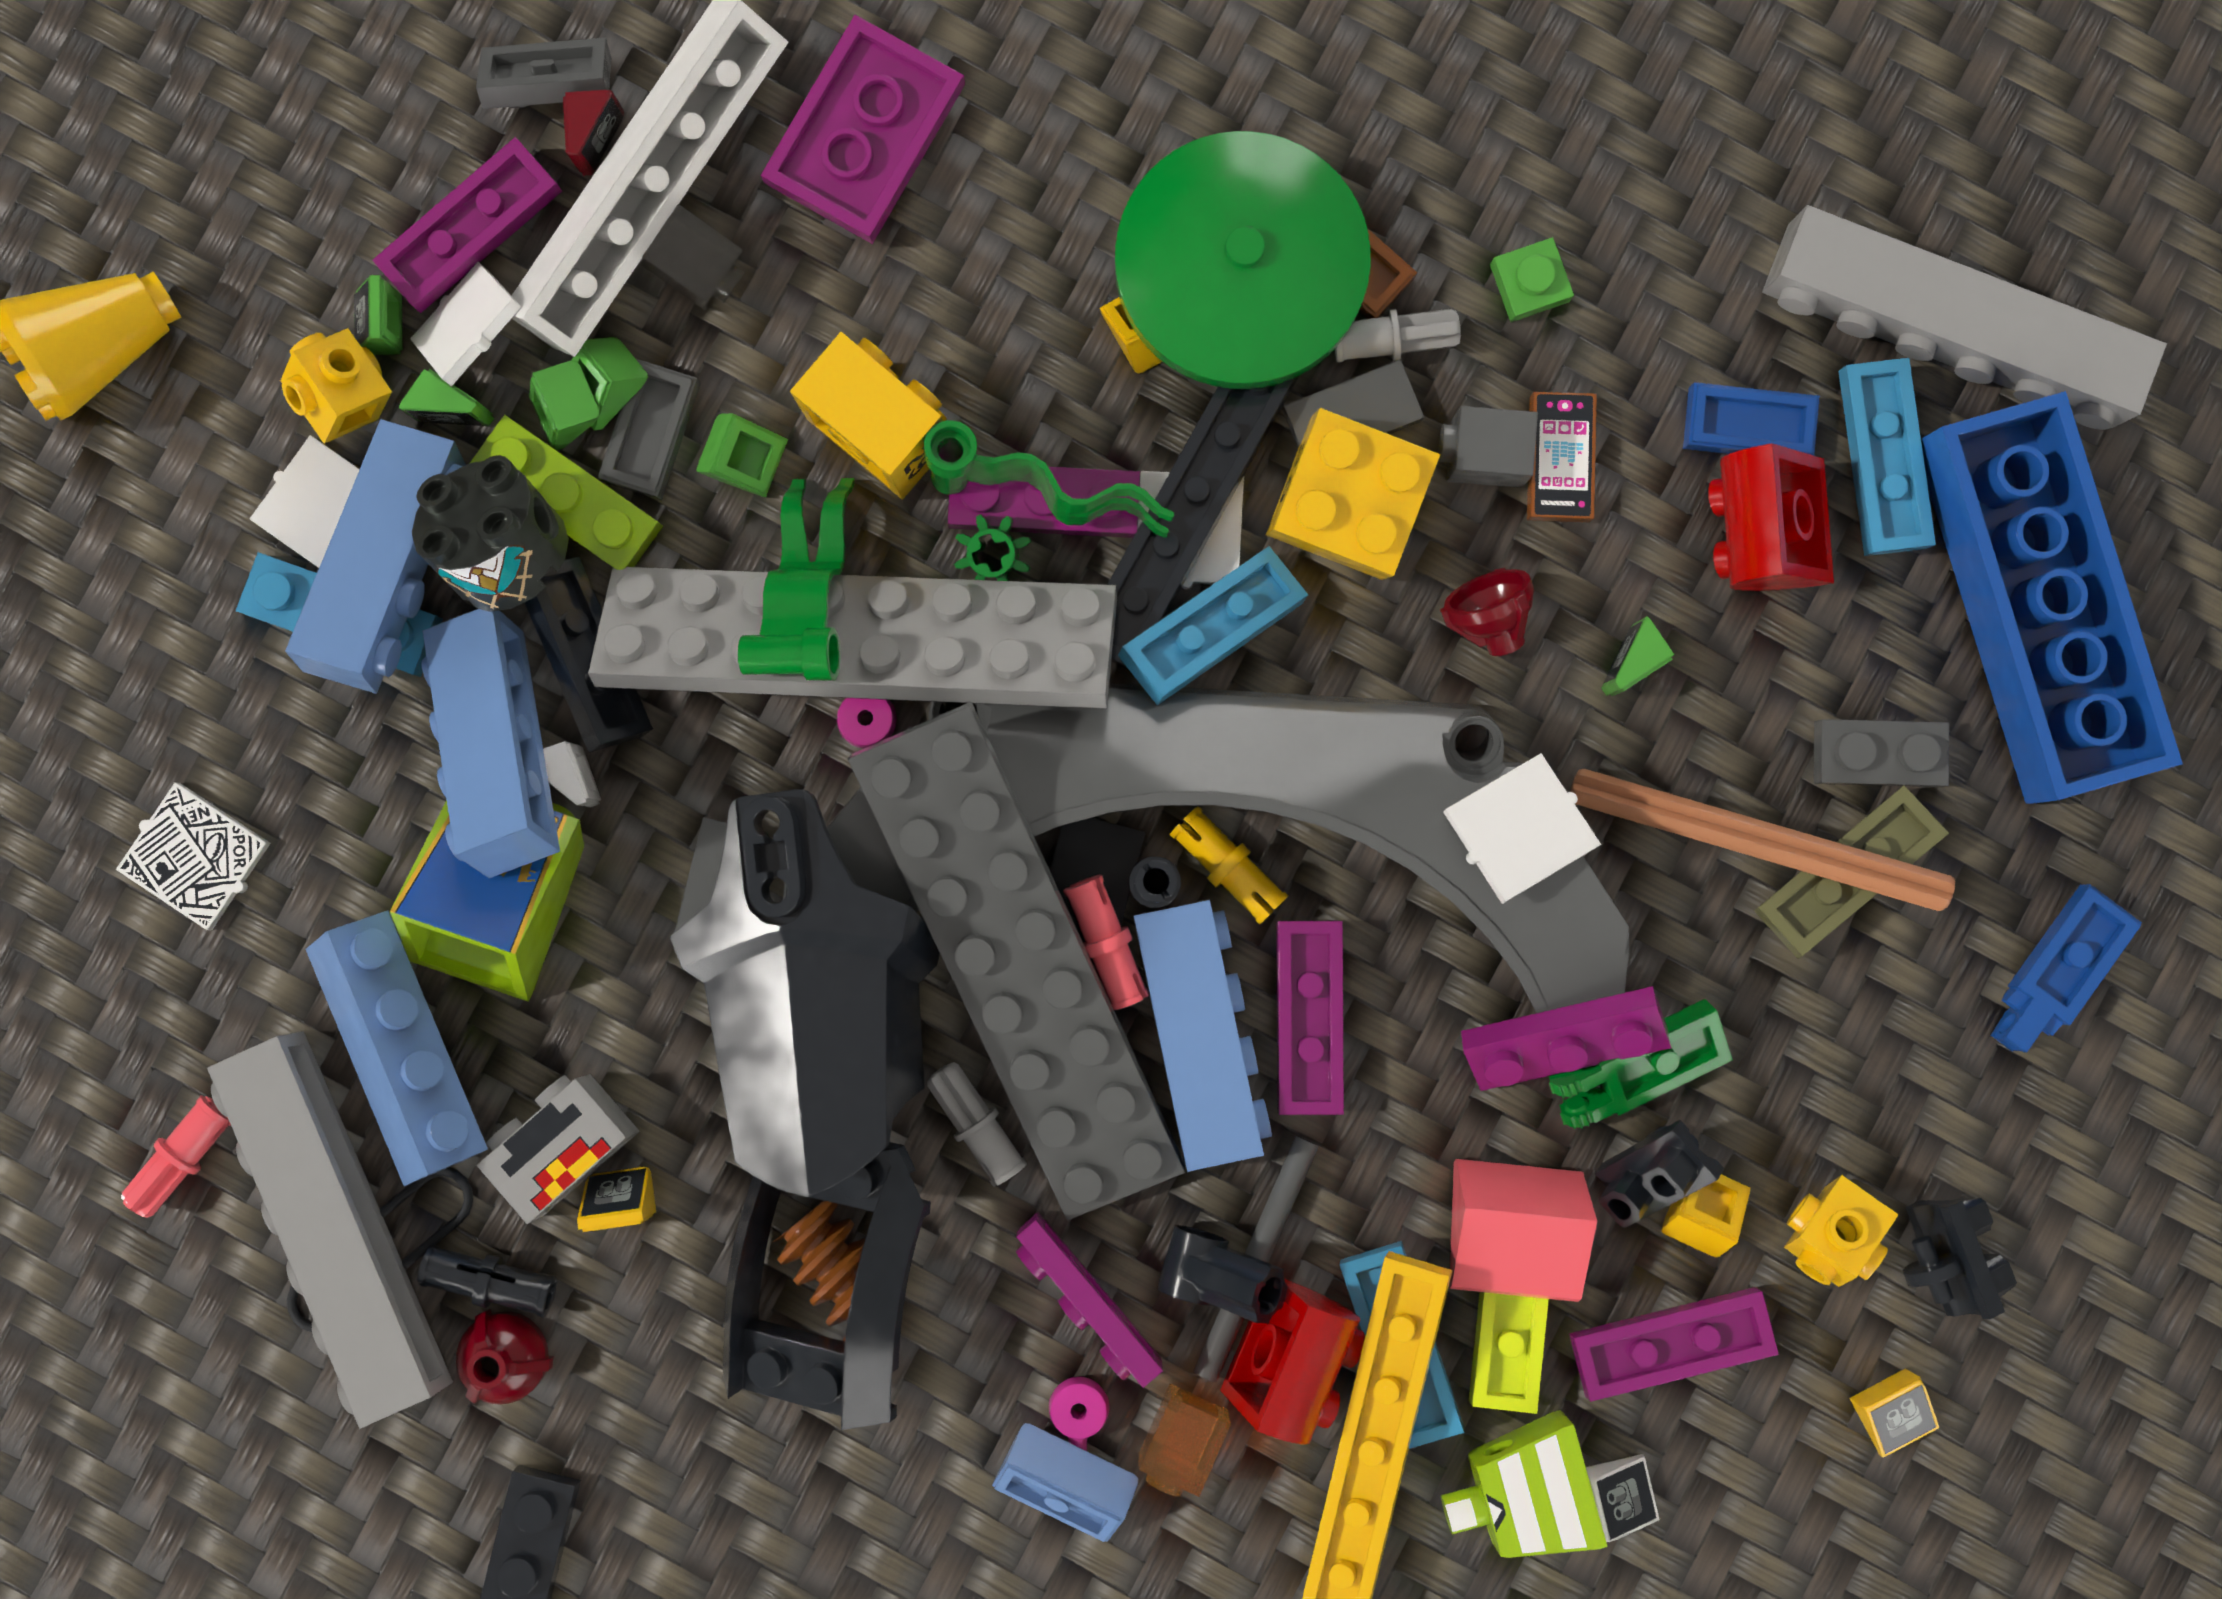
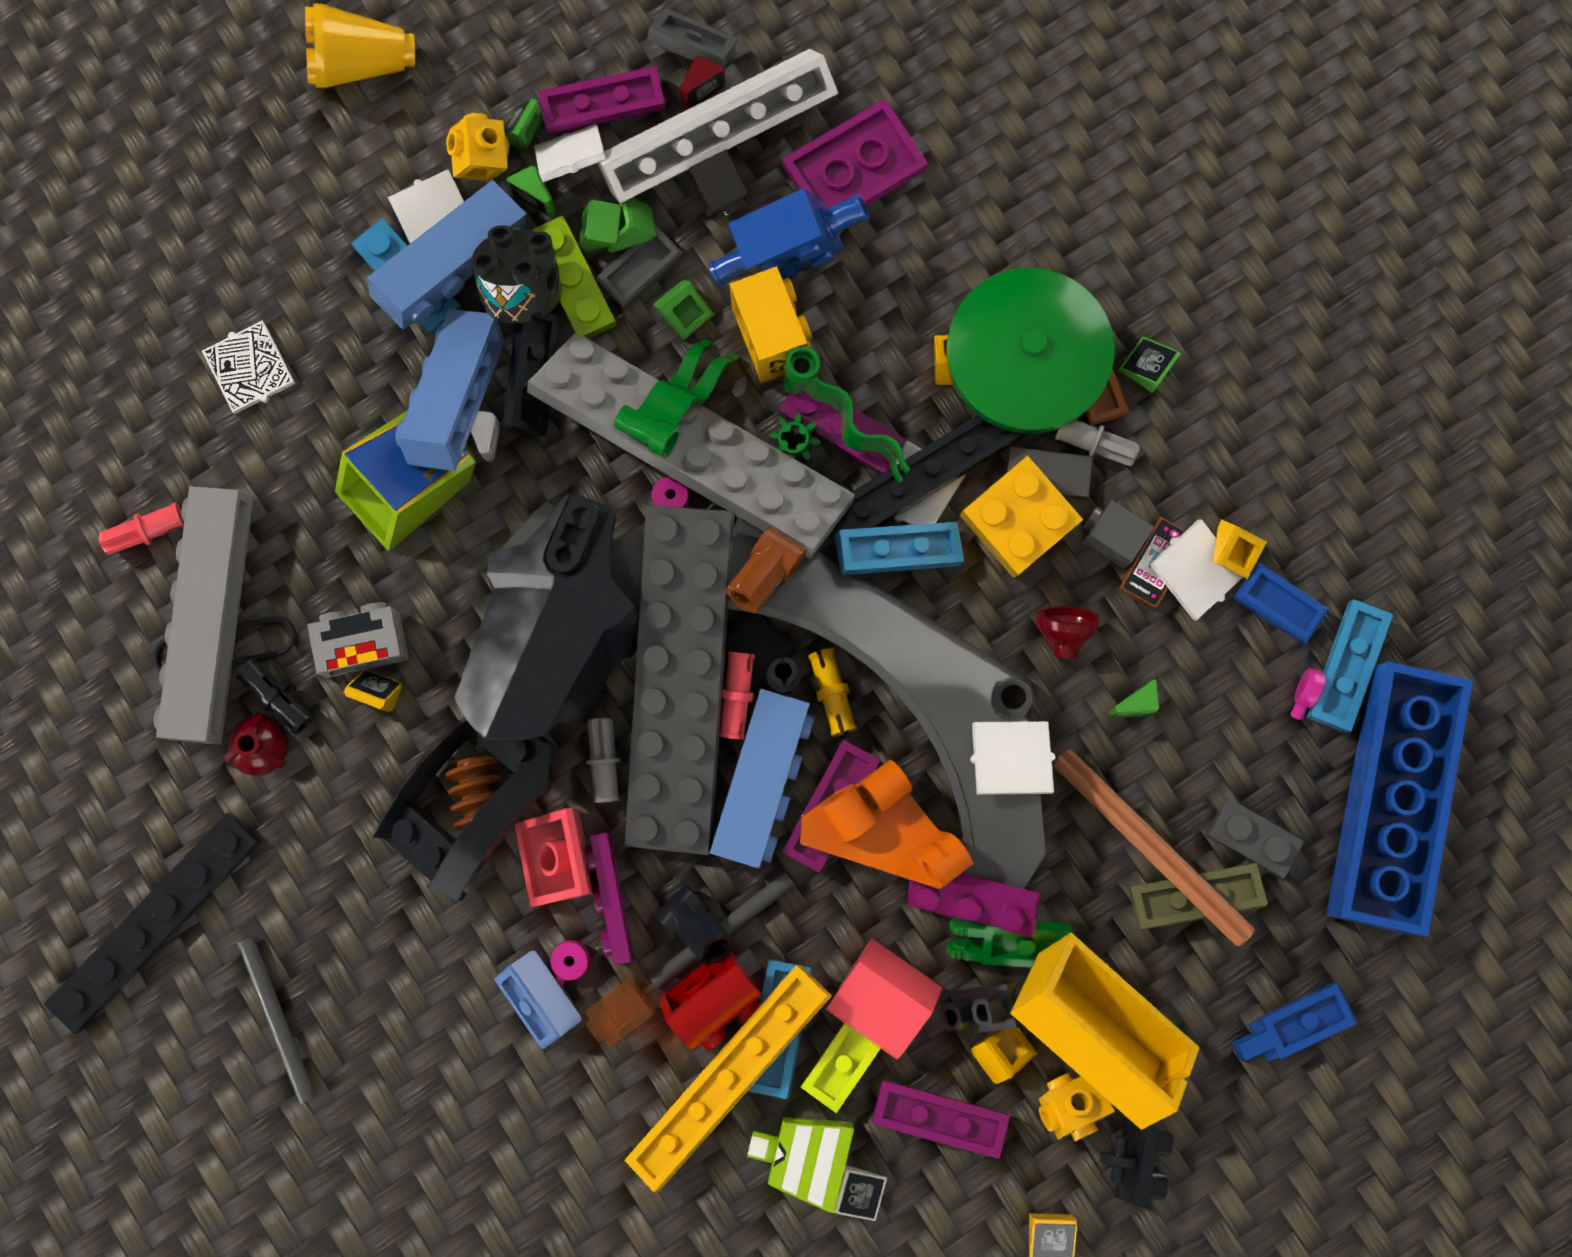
camera: 30 degrees right, 5 degrees down
medium blue brick [305,910,488,1186] -> none
bright green plate [1490,237,1574,322] -> none
red brick [1708,443,1834,591] -> none
light grey brick [1762,205,2167,430] -> none
none -> coral slope [514,808,595,907]
none -> blue brick [709,188,870,287]
none -> dark orange piece [726,526,807,614]
none -> orange panel [800,760,973,889]
none -> yellow piece [1010,933,1200,1130]
none -> slope [1119,337,1180,393]
none -> white piece [1150,519,1243,620]
none -> yellow slope [1213,520,1267,579]
none -> dark pink piece [1290,668,1326,720]

